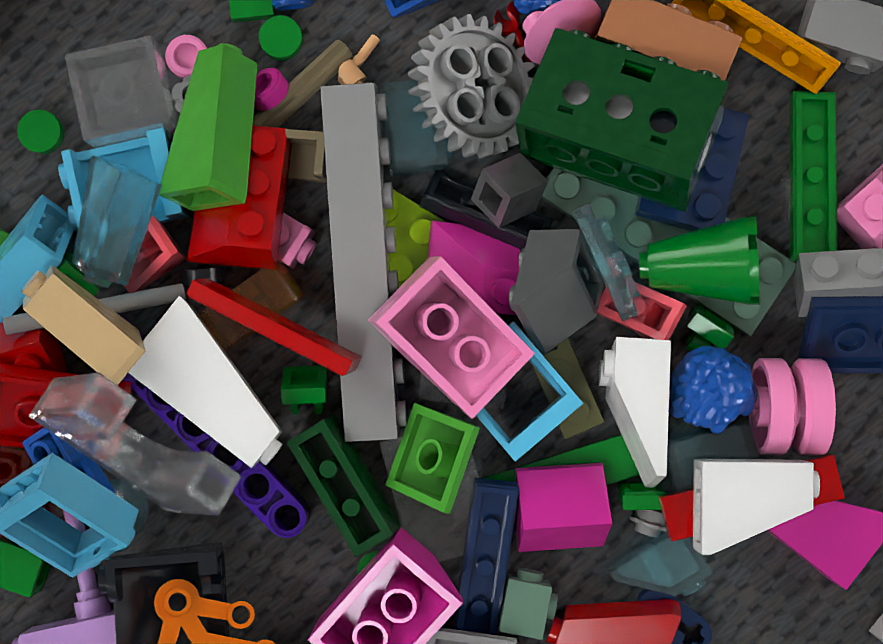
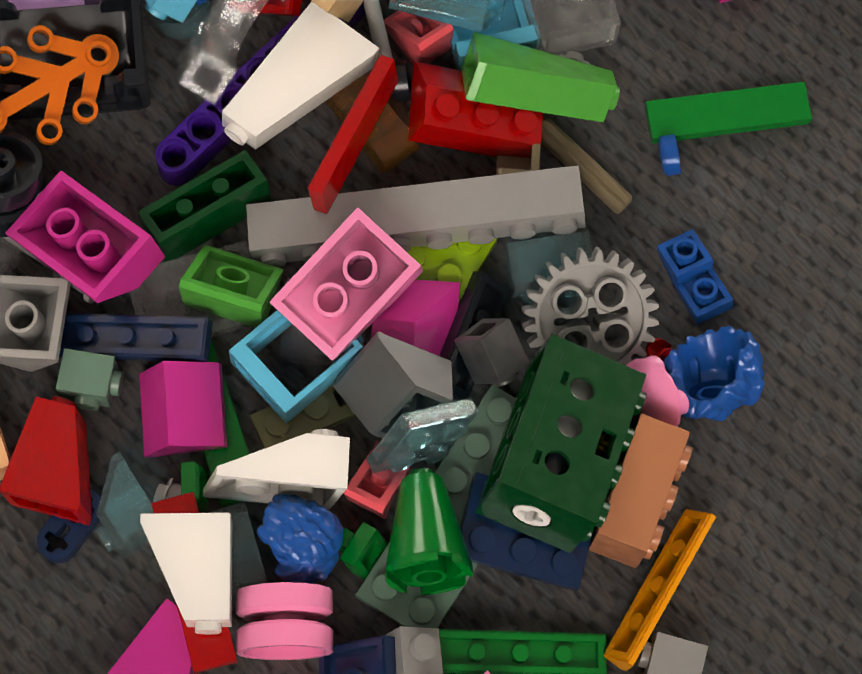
camera: 85 degrees right, 15 degrees down
bright pink tile [165,35,207,79] -> none
dark pink tile [254,68,289,111] -> none
green tile [259,15,303,61] -> none
bright pink bracket [277,213,317,269] -> none
green tile [281,365,328,415] -> none
light nougat hand [338,34,380,85] -> none

